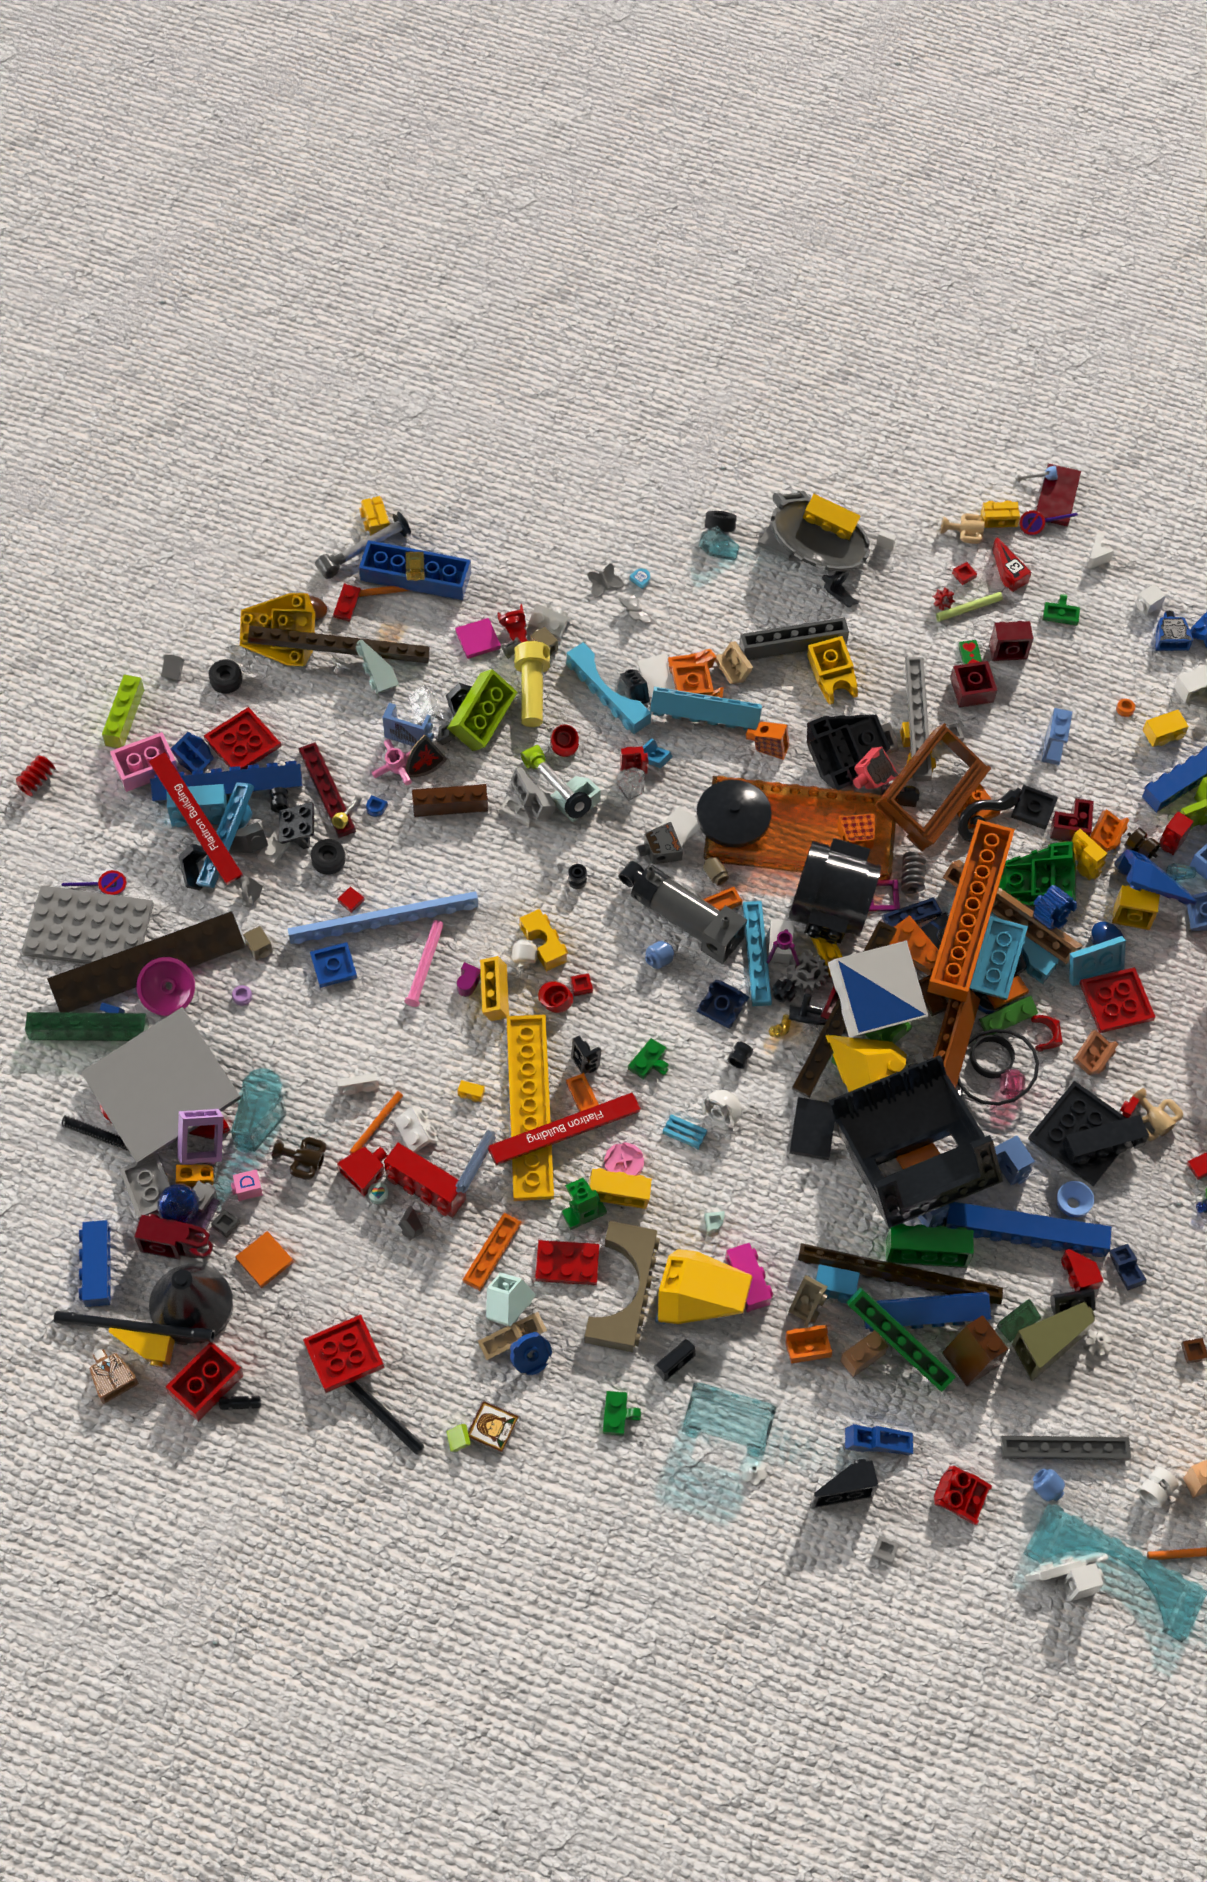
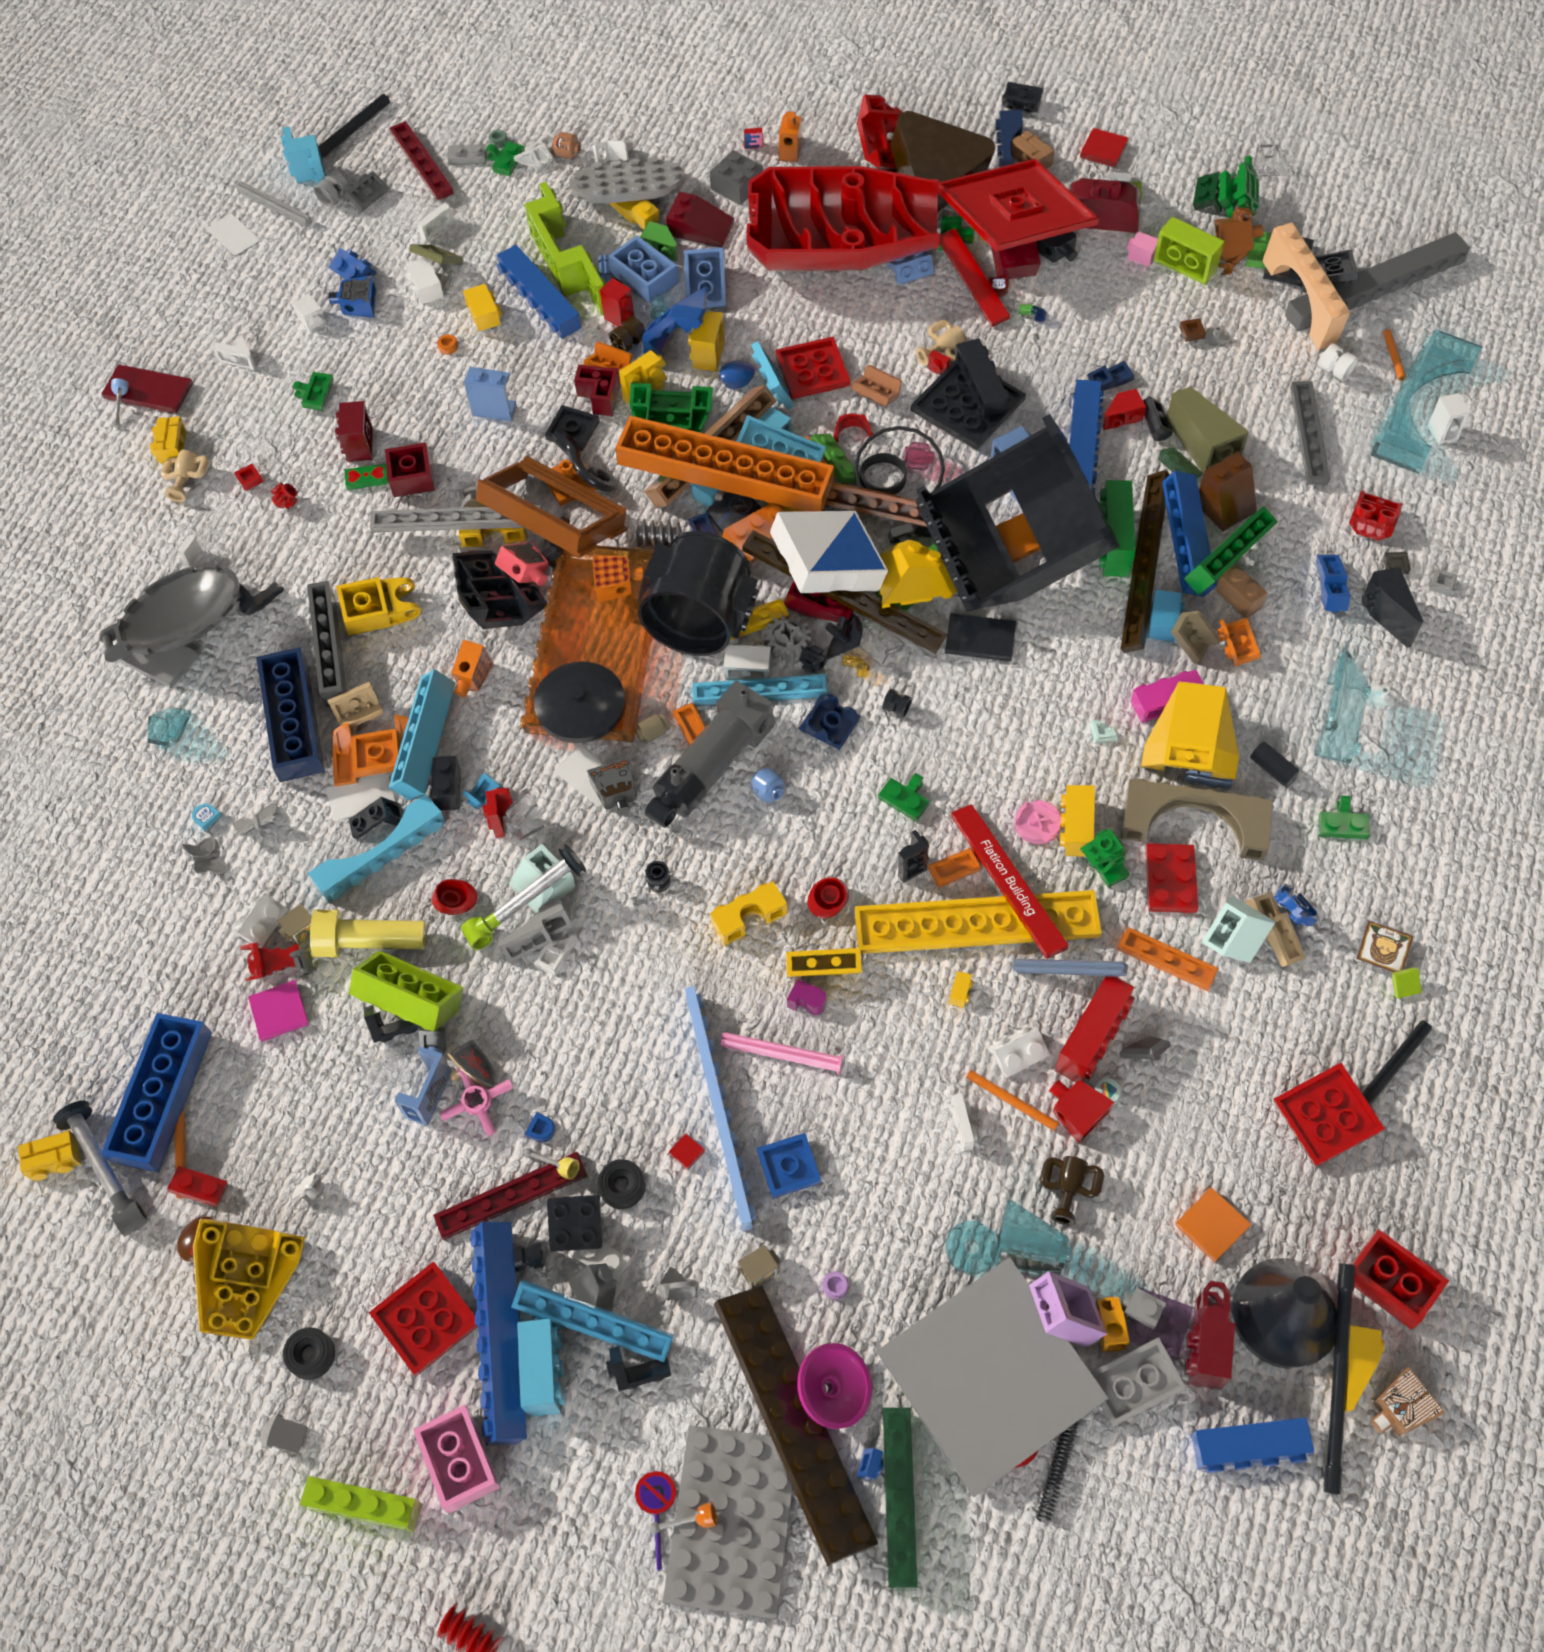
camera: 85 degrees left, 0 degrees up
red tile [149,752,243,885] -> none
clear blue cylinder [157,1183,199,1223] -> none
blue slope [170,732,214,772] -> none
dark grey tile [211,1209,240,1238] -> none
black axle [219,1396,261,1410] -> none
bright pink brick [231,1169,263,1201] -> none
dark brown plate [248,626,430,663] -> none
light aqua slope [356,639,399,694] -> none
clear yellow brick [406,552,425,581] -> none
reddish brown brick [412,784,488,817] -> none
white head [512,940,537,969] -> none
red tile [570,973,593,996] -> none
medium azure tile [662,1114,707,1150] -> none
white cylinder [702,1090,742,1130] -> none
black tyre [704,511,737,532] -> none
magenta plant [766,929,800,965] -> none
yellow brick [802,494,861,540] -> none
yellowish green piece [936,592,1003,622] -> none
red slope [992,537,1032,592] -> none
piece [1019,510,1078,535] -> none
white plate [1024,1553,1109,1581] -> none
blue brick [1033,885,1077,930] -> none
medium blue head [1033,1469,1065,1501] -> none
light blue piece [1057,1181,1094,1217] -> none
none -> dark blue brick [256,647,325,782]
none -> black brick [431,756,461,811]
none -> hinge [649,1502,718,1534]
none -> light grey plant [1204,325,1230,346]
none -> clear smoke tile [1383,552,1411,574]

